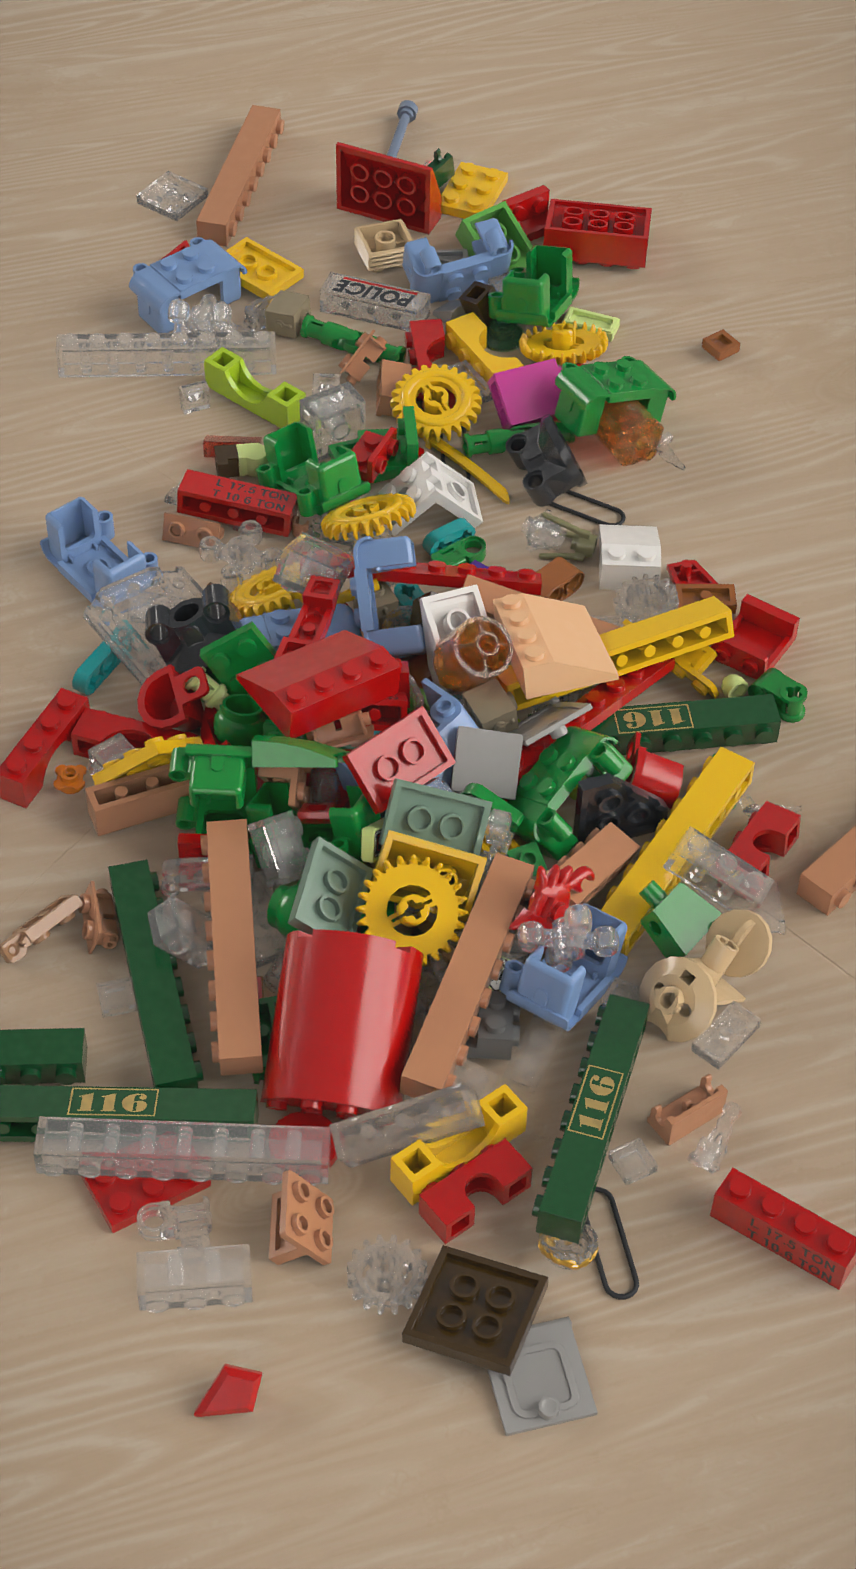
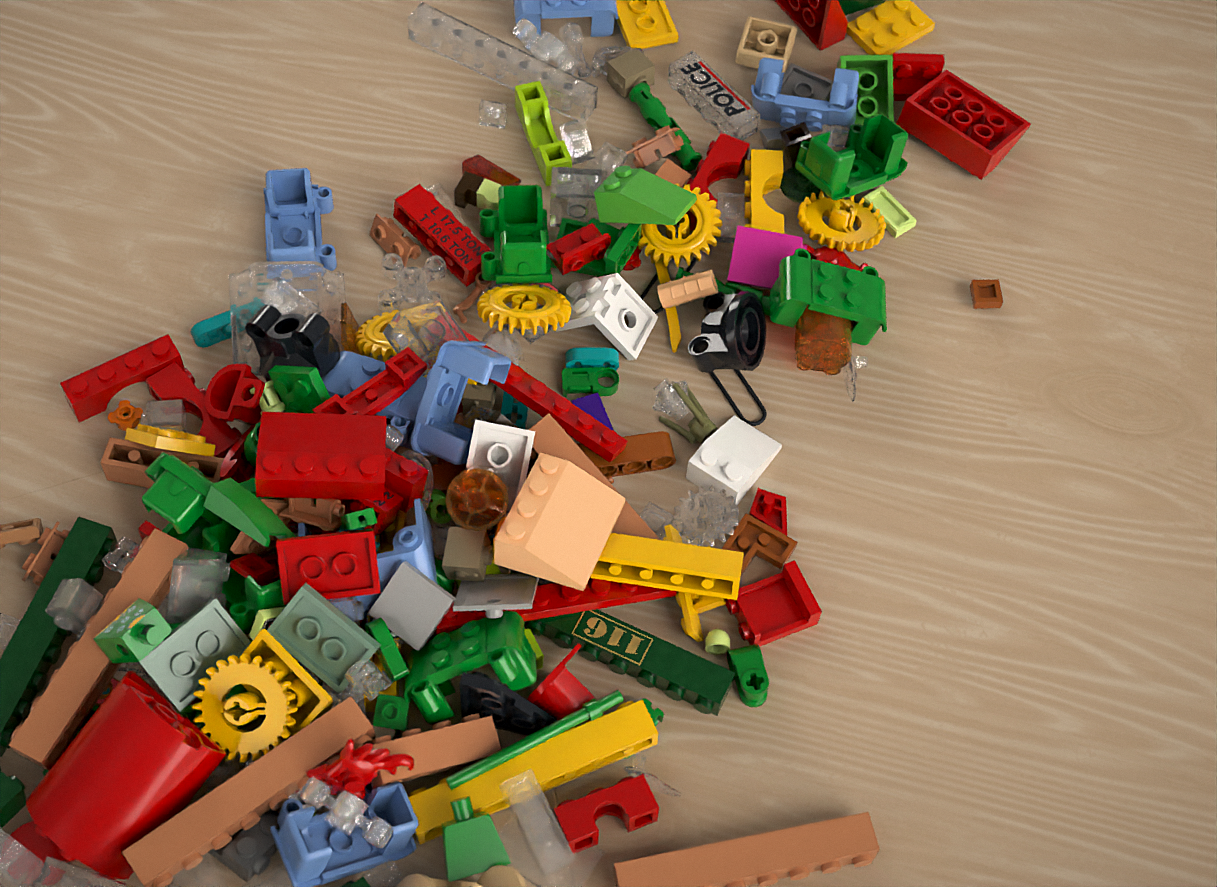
camera: 30 degrees right, 10 degrees up
none -> green torso [93,598,173,664]
none -> green piece [340,507,377,531]
none -> green bar [445,690,624,790]
none -> clear plate [559,117,595,165]
none -> bright green slope [594,166,697,225]
none -> light nougat axle [657,269,718,309]

